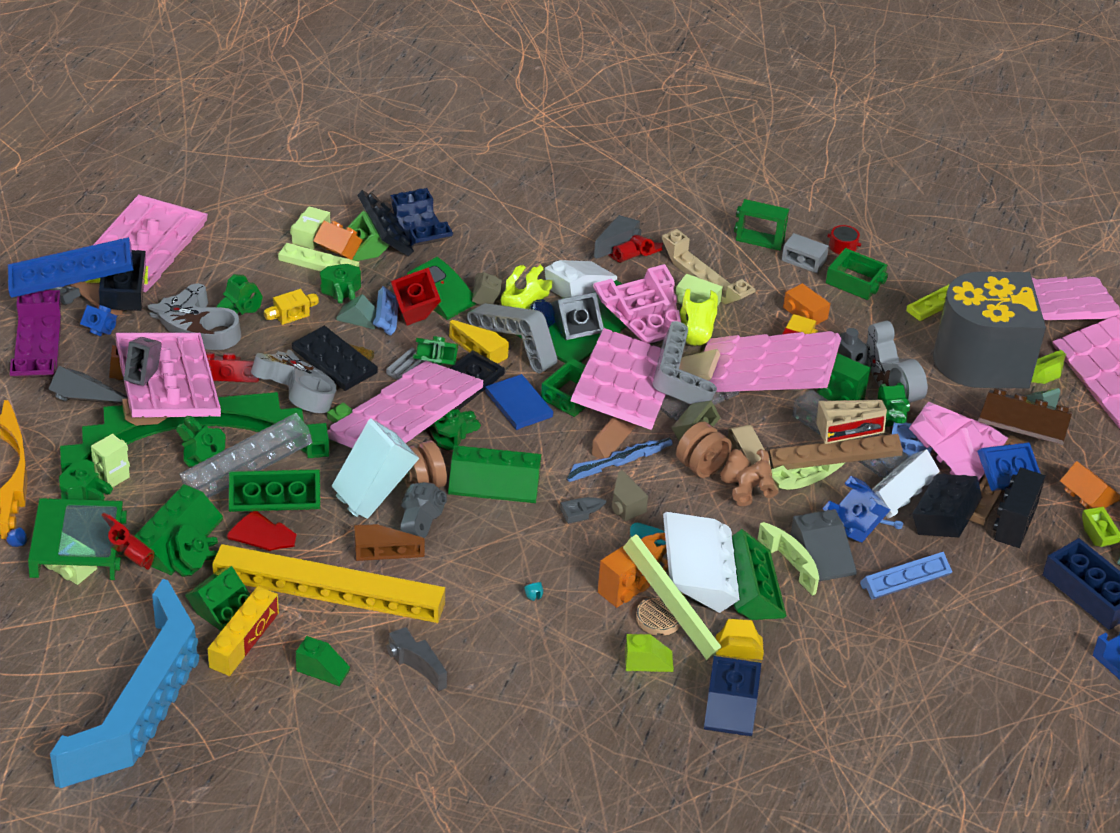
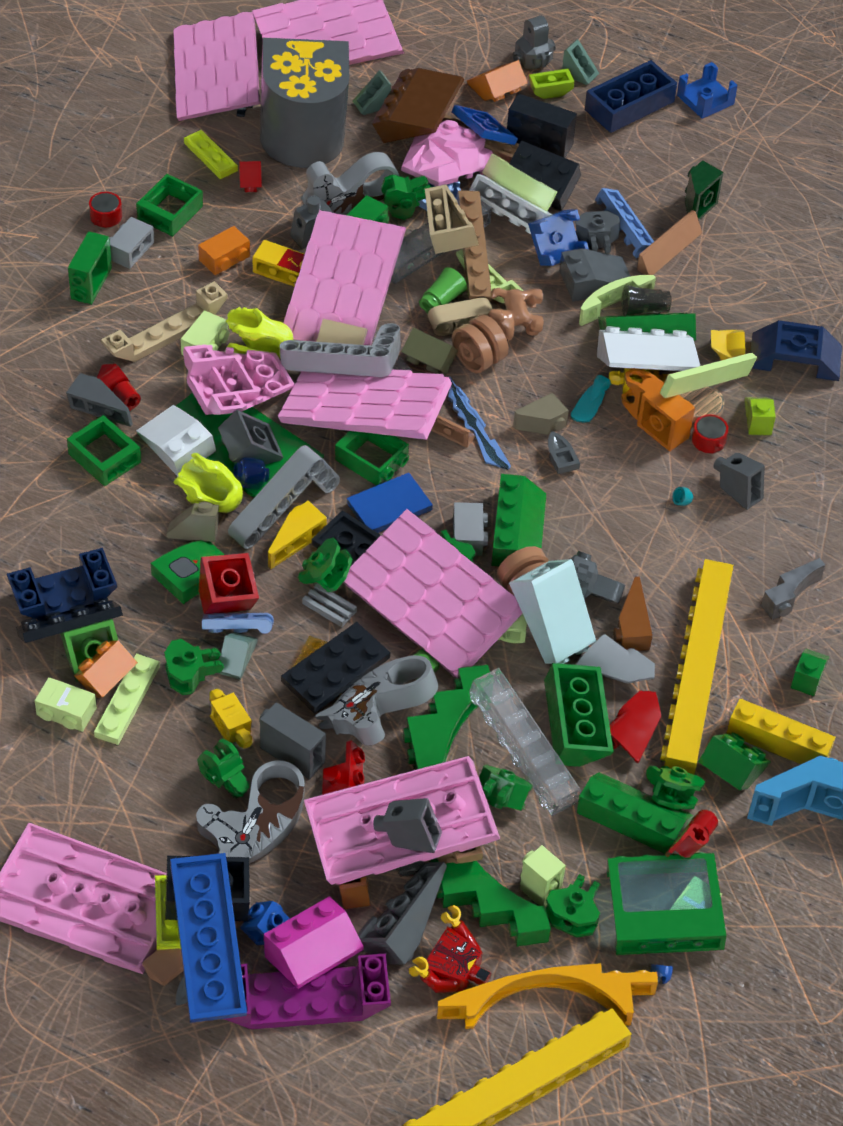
camera: 90 degrees left, 10 degrees up
none -> green window [67,415,141,487]
none -> red slope [239,161,262,192]
none -> dark grey brick [259,702,326,780]
none -> slope [264,896,363,989]
none -> red torso [409,905,491,993]
none -> bright green plant [419,267,467,314]
none -> light grey brick [453,502,488,556]
none -> yellowish green slope [482,154,557,211]
none -> dark grey hinge [575,211,620,254]
none -> light grey panel [577,634,655,684]
none -> clear smoke plant [621,284,672,316]
none -> nougat slope [637,210,702,275]
none -> dark green slope [685,160,724,221]
none -> piece [692,414,729,453]
none -> dark grey torso [713,453,765,510]

